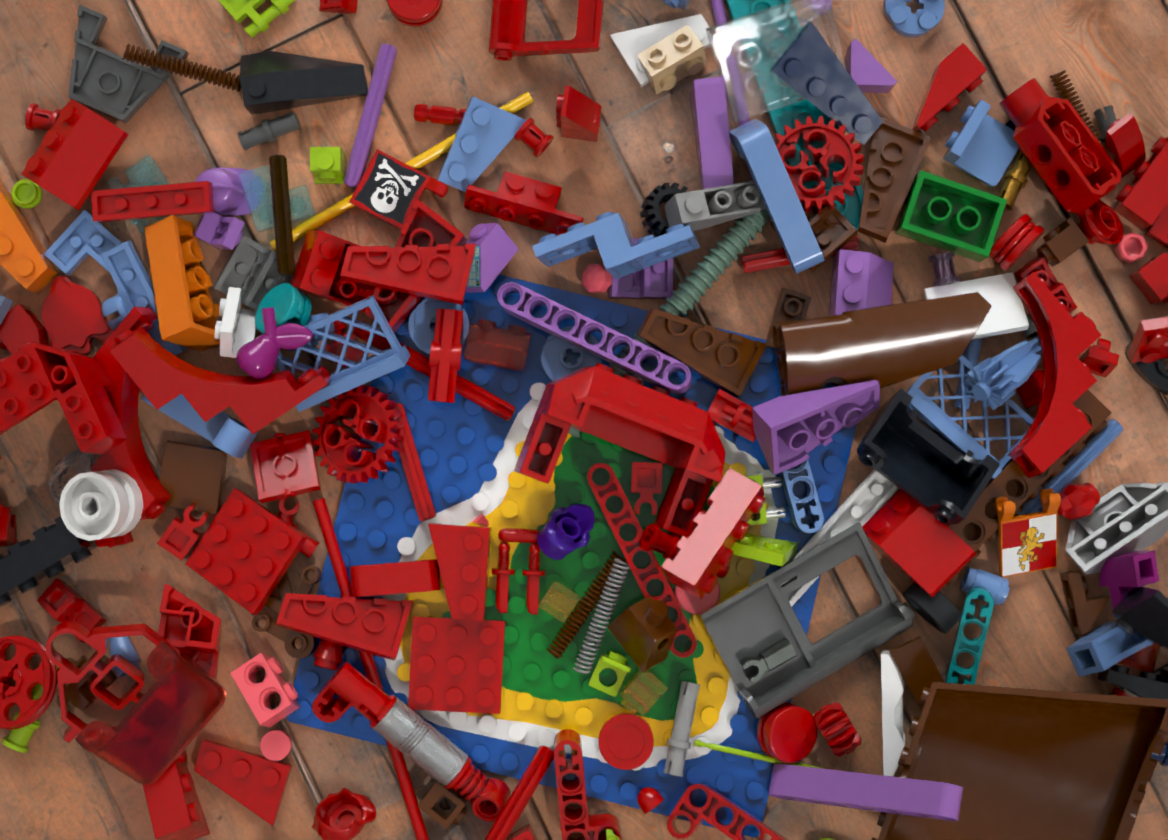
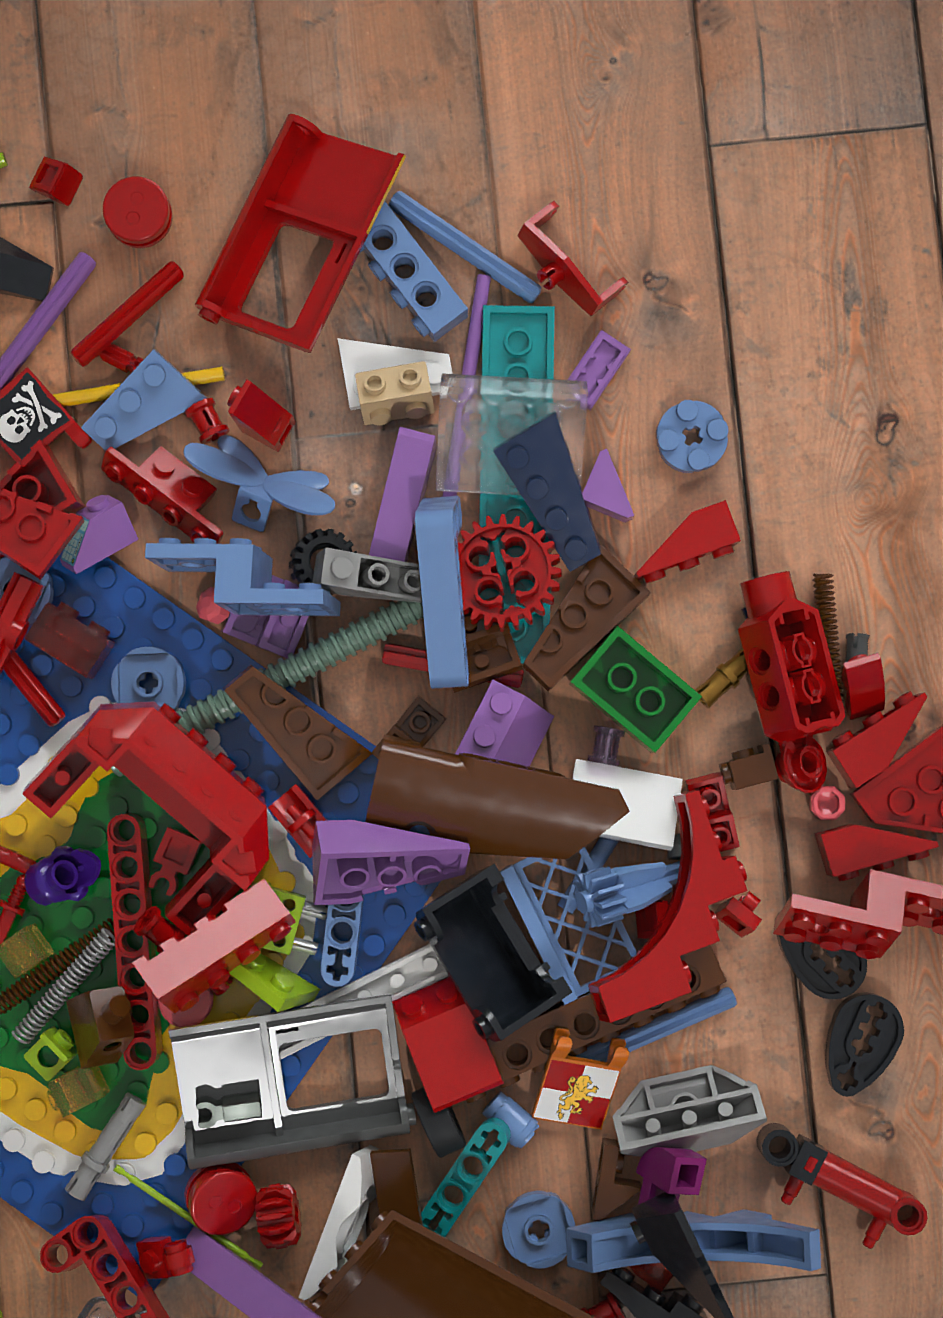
camera: 25 degrees right, 0 degrees up
medium lavender beam [497,282,692,394] -> none
red piece [598,713,654,770] -> none
red hinge [637,787,664,814] -> none
medium blue bracket [942,100,1019,187] -> none
red head [989,214,1044,271] -> none
red rock [1057,483,1100,520] -> none
none -> red axle [71,261,184,367]
none -> red plate [136,1236,195,1279]
none -> medium blue piece [183,435,335,532]
none -> medium blue plate [502,1191,575,1269]

